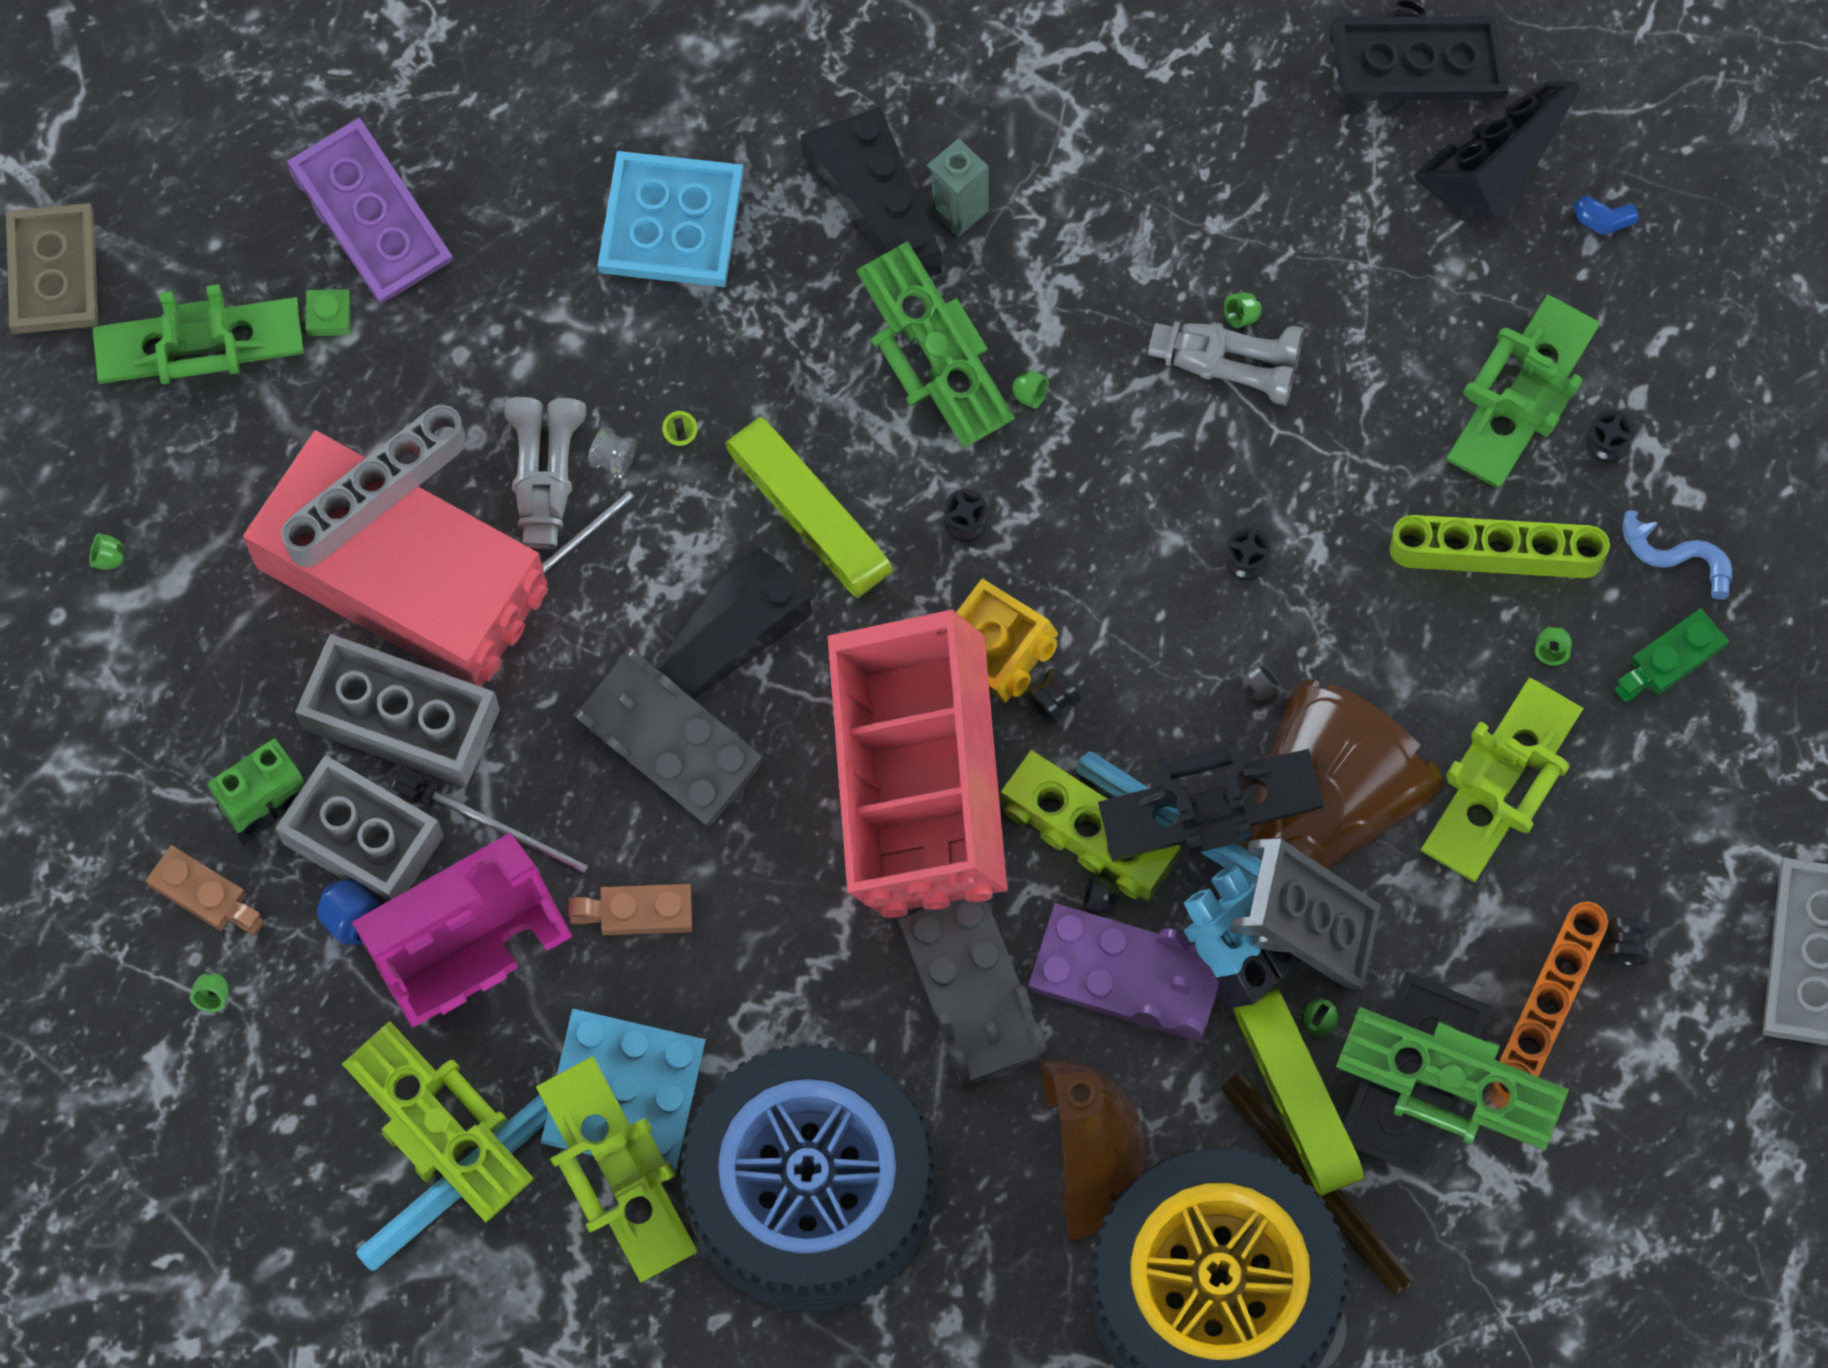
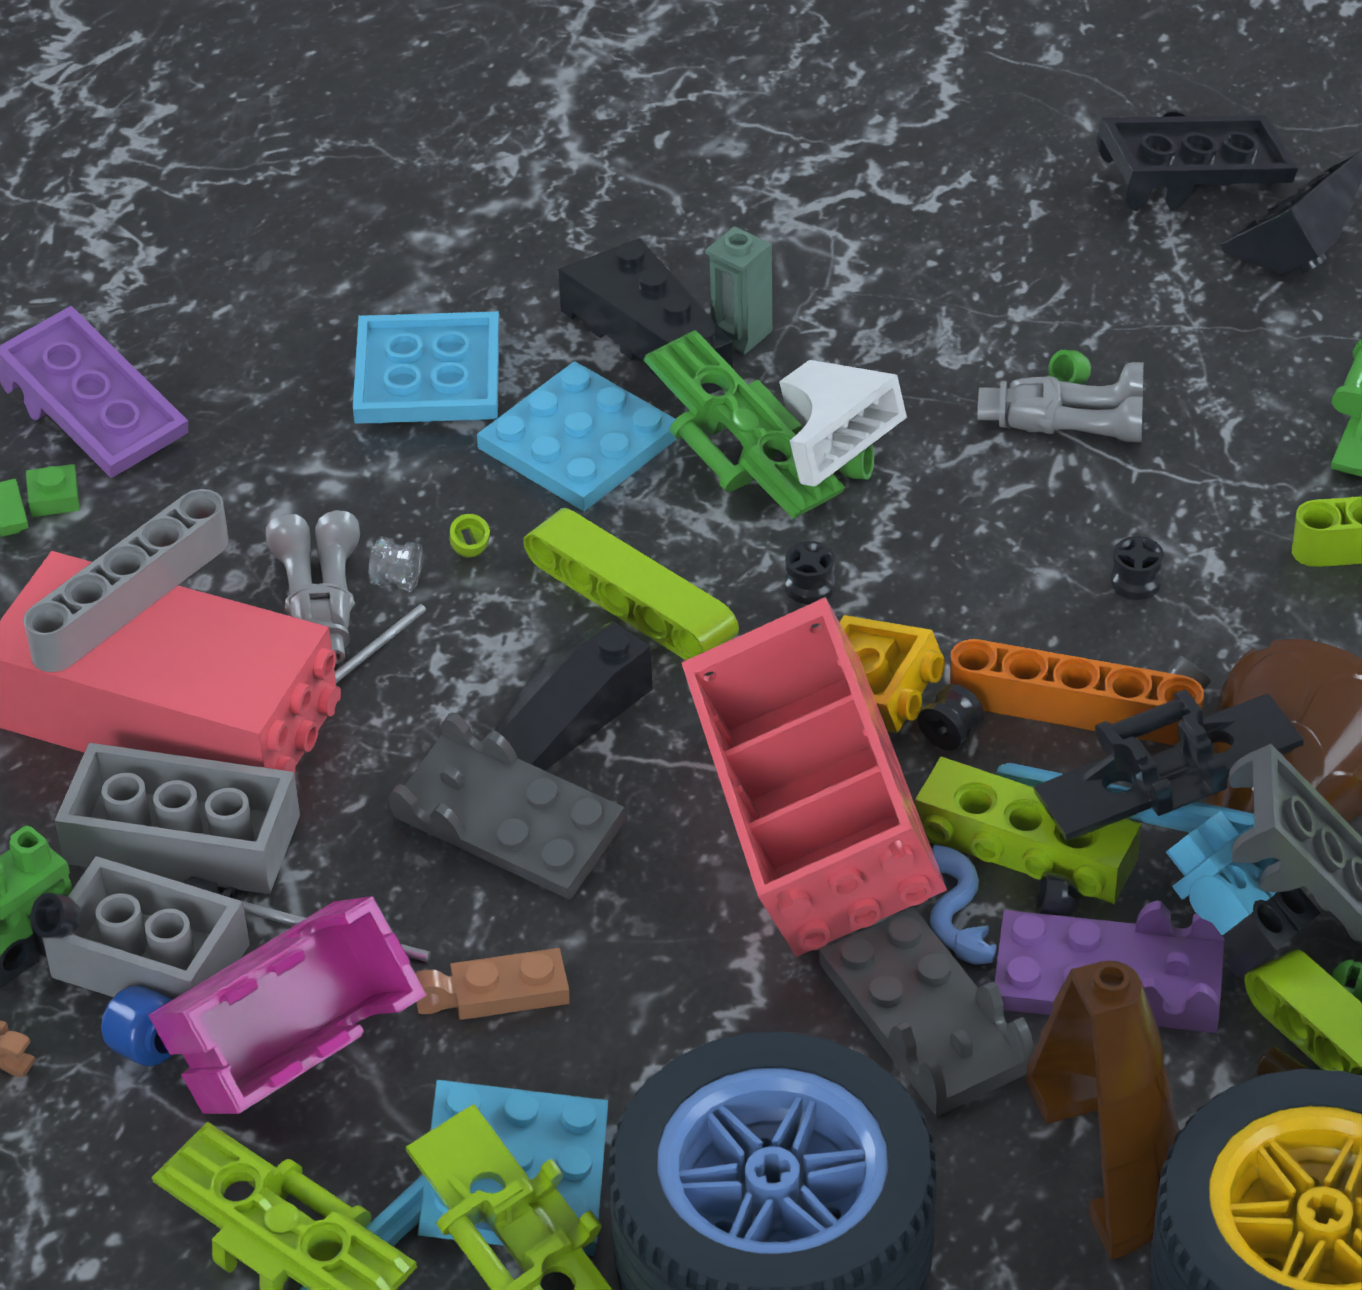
camera: 10 degrees left, 25 degrees down
none -> black hinge [30,893,81,939]
none -> medium azure plate [477,361,677,512]
none -> white arch [779,360,907,487]
none -> medium blue animal [929,845,997,965]
none -> orange beam [950,639,1204,745]

